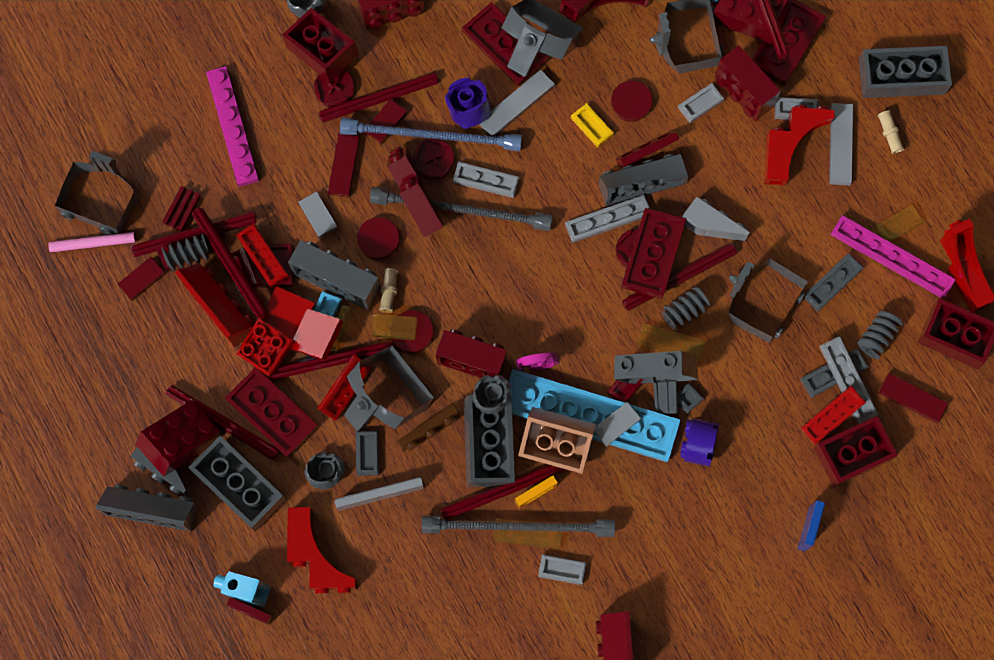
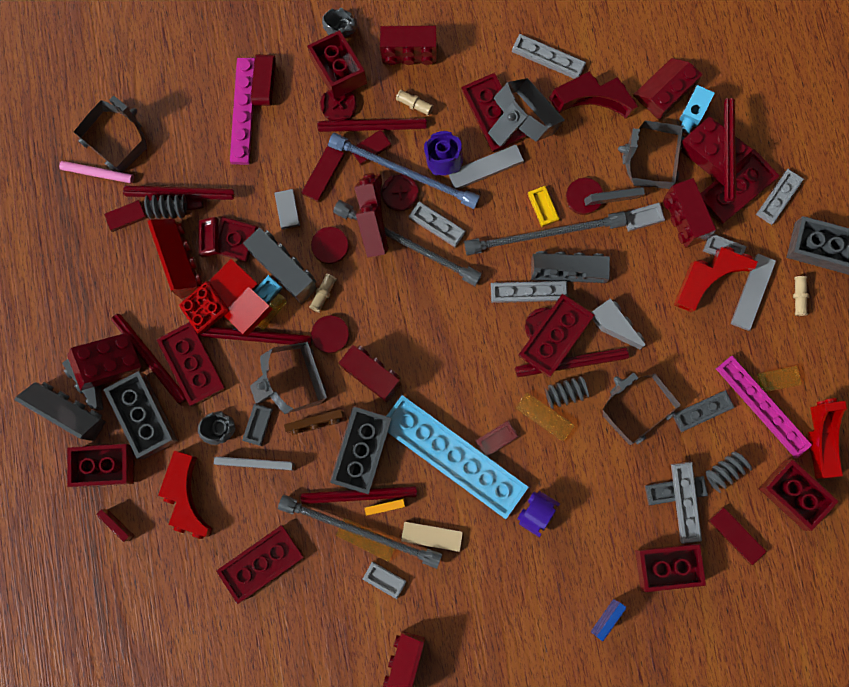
camera: 25 degrees right, 5 degrees up
dark red tile [162,186,201,232] -> none
dark red axle [192,208,267,317] -> none
medium azure torso [214,571,271,608] -> none
red plate [236,224,289,288] -> none
red plate [317,355,372,421] -> none
clear yellow tile [372,314,417,340] -> none
dark grey hair [473,375,512,414] -> none
dark pink tile [516,353,560,371] -> none
nougat brick [518,407,596,474] -> none
light grey tile [594,402,641,447] -> none
dark grey piece [614,351,698,414] -> none
dark red tile [615,132,679,167] -> none
dark grey tile [678,383,704,414] -> none
red plate [801,386,866,445] -> none
none -> dark red brick [67,444,134,488]
none -> dark red plate [216,525,304,604]
none -> dark red beam [251,54,276,106]
none -> tan pin [396,90,434,116]
none -> tan tile [401,522,463,552]
none -> dark grey hose [464,211,626,256]
none -> dark grey tile [584,187,645,206]
none -> light grey tile [756,169,804,225]

